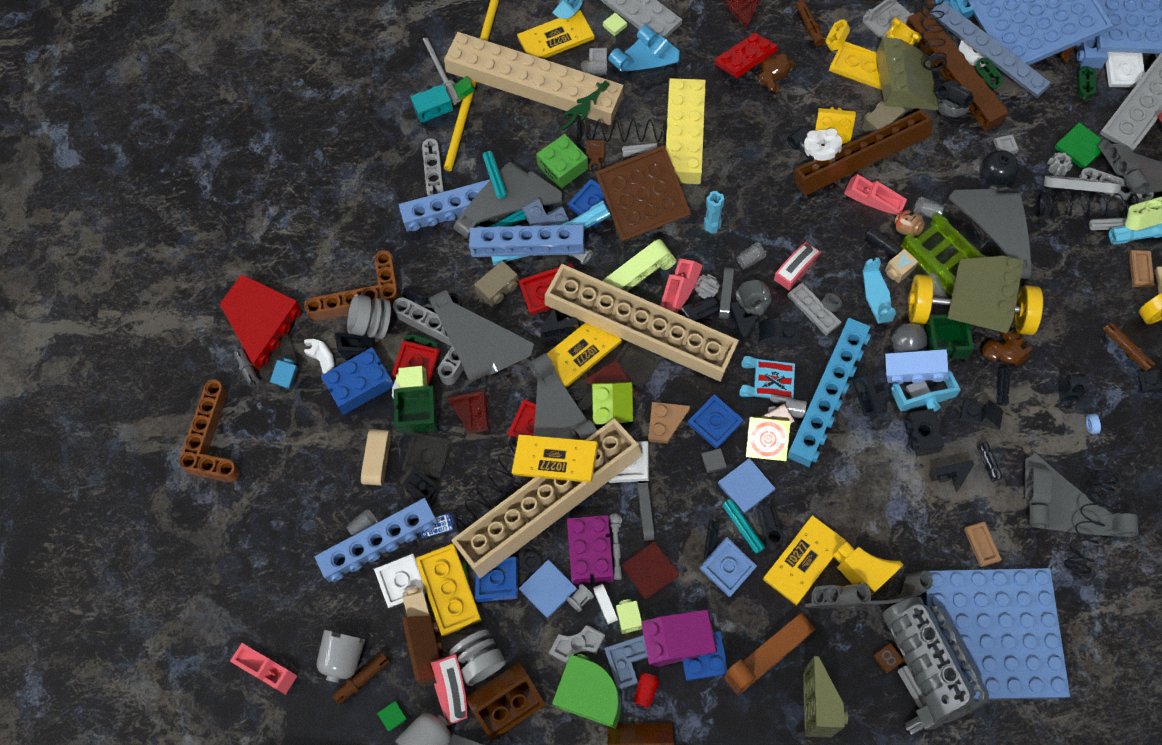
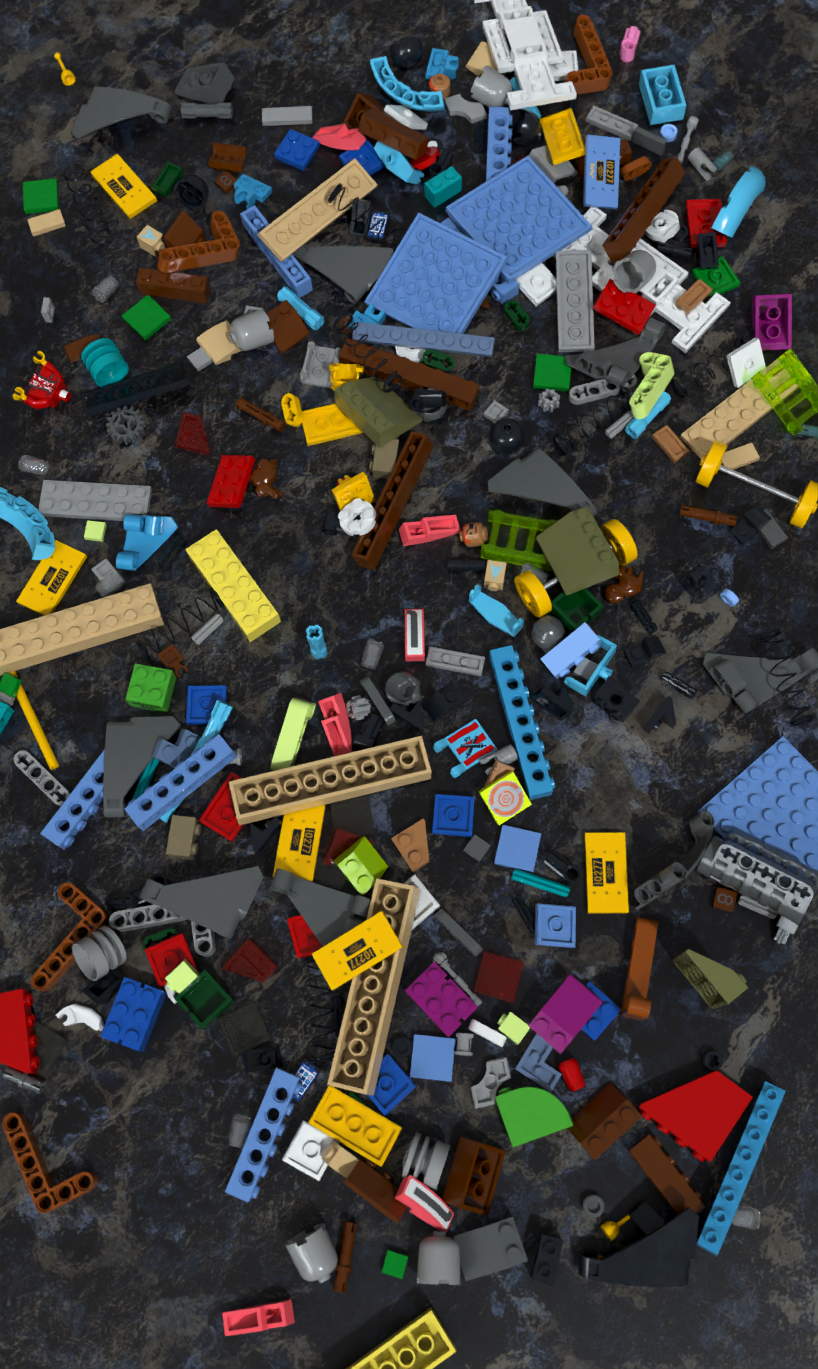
camera: 40 degrees left, 5 degrees up
dark azure brick [270,358,299,390] -> none
tan beam [361,429,391,486] -> none
teal axle [483,151,507,199] -> none
dark green piece [561,81,610,130] -> none
reddish brown plate [595,145,691,242] -> none
dark grey tile [822,293,842,312] -> none
yellow hips [833,542,903,595] -> none
clear piece [913,197,944,220] -> none
medium nougat tile [964,521,1002,568] -> none
light grey beam [1043,175,1122,193] -> none

